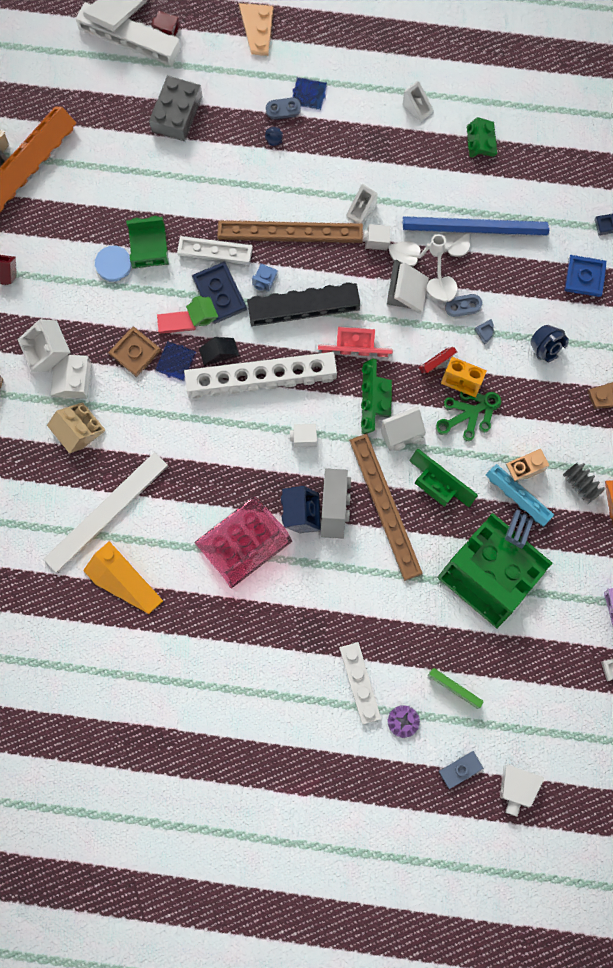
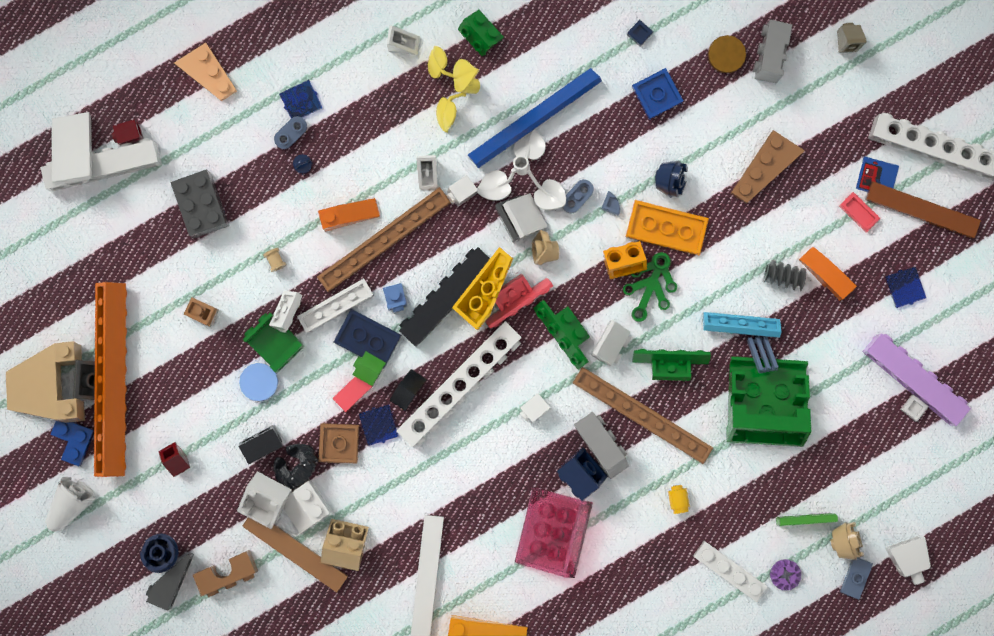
camera: 40 degrees left, 10 degrees up
red tile [419,347,457,373] -> none
light nougat slope [506,448,549,482] -> none
none -> medium nougat slope [184,297,219,327]
none -> black hinge [238,425,283,465]
none -> medium nougat tile [242,517,348,593]
none -> tan bush [263,248,287,272]
none -> white bracket [269,290,303,333]
none -> black piece [273,443,318,489]
none -> orange slope [318,198,380,232]
none -> light yellow plant [428,46,480,133]
none -> yellow wedge [452,247,513,330]
none -> tan piece [531,230,559,265]
none -> light orange tile [625,200,709,256]
none -> yellow brick [668,485,690,514]
none -> tan cone [831,522,864,560]

